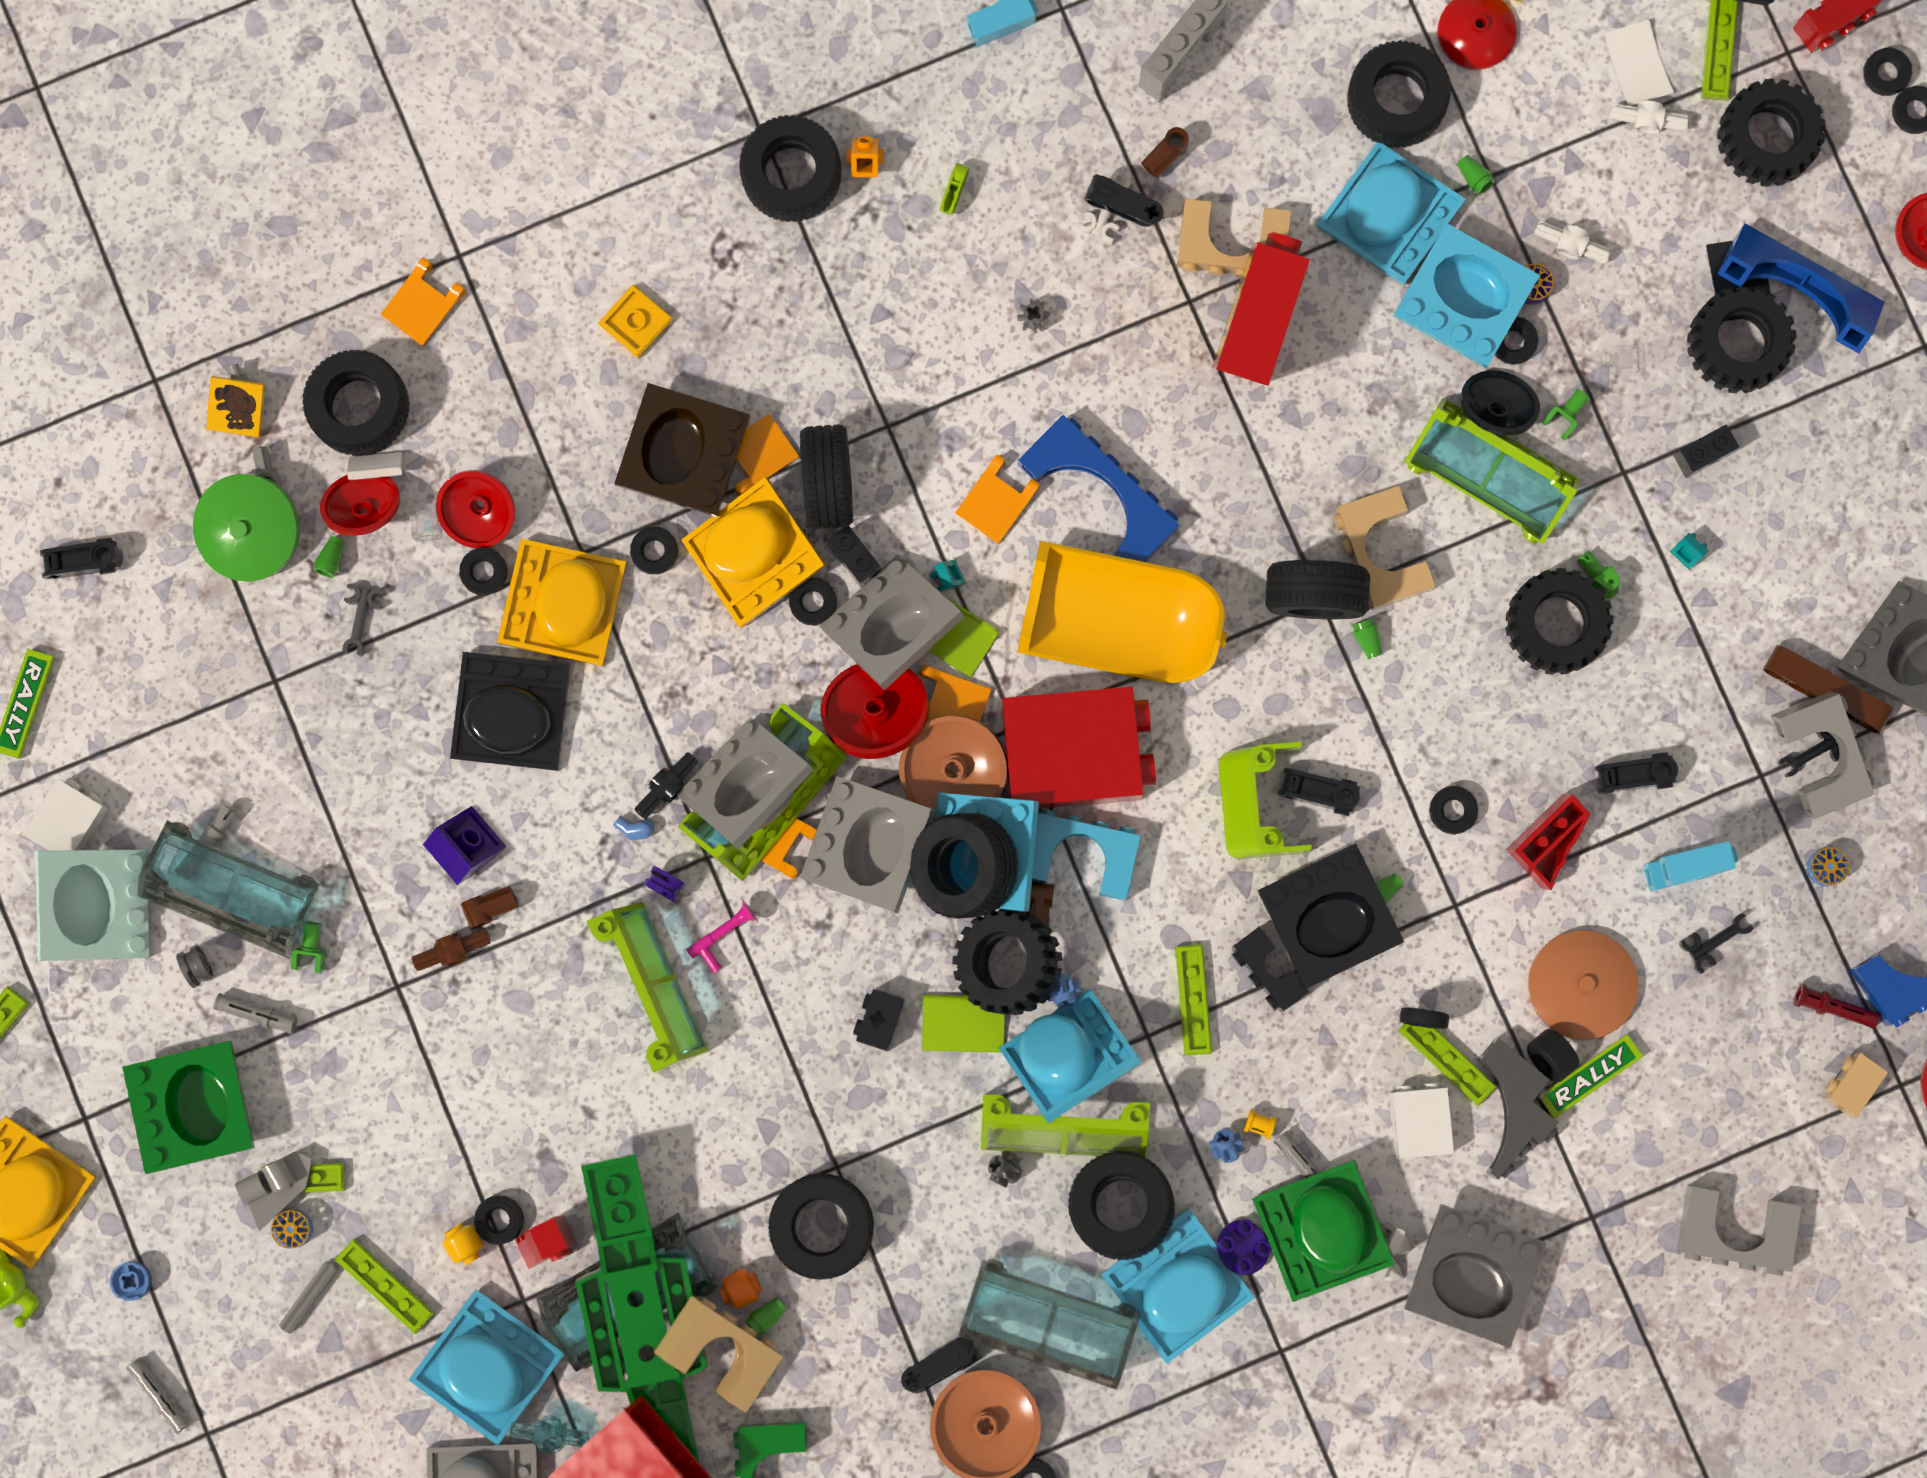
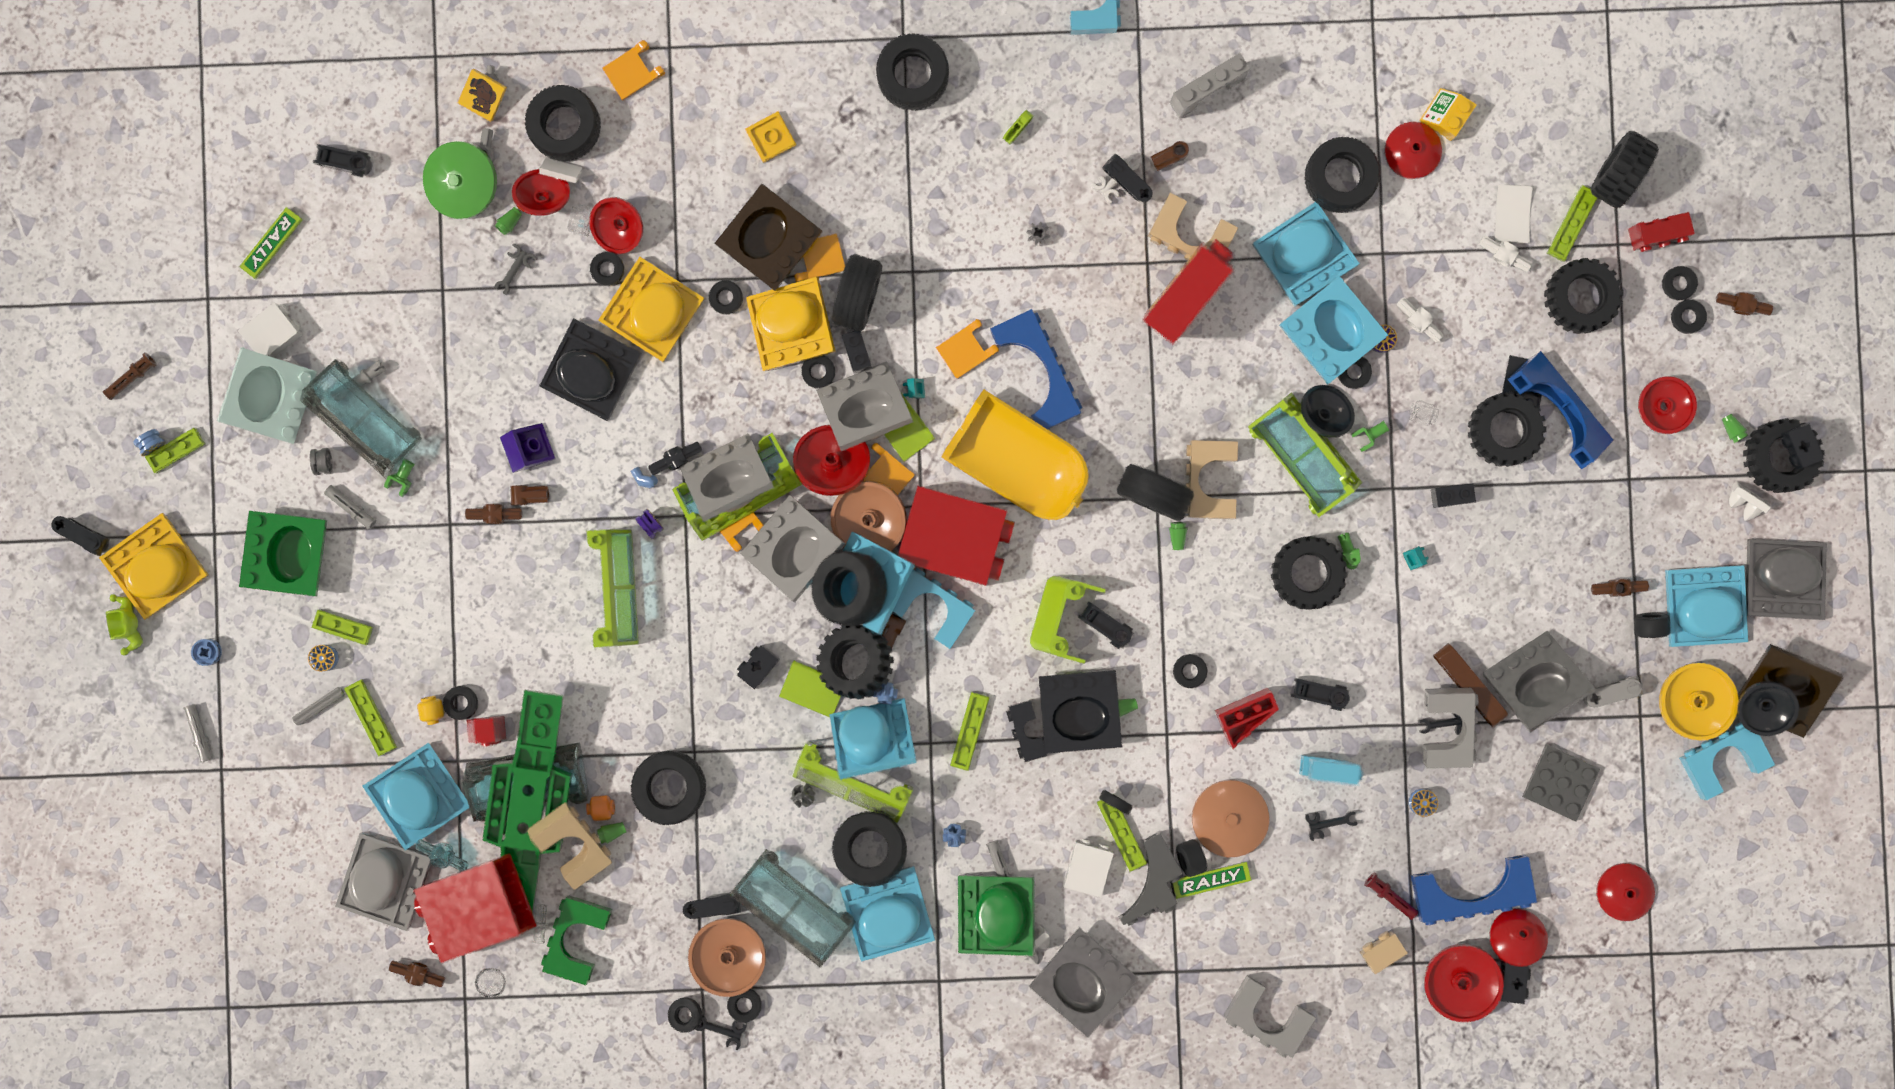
camera: 25 degrees right, 5 degrees up
light grey panel [235,1151,313,1230] -> none
dark pink piece [686,899,759,974] -> none
light orange brick [846,136,884,178] -> none
dark purple dish [1217,1219,1272,1275] -> none
yellow bush [1243,1109,1277,1140] -> none
bright green cone [1457,155,1495,195] -> none

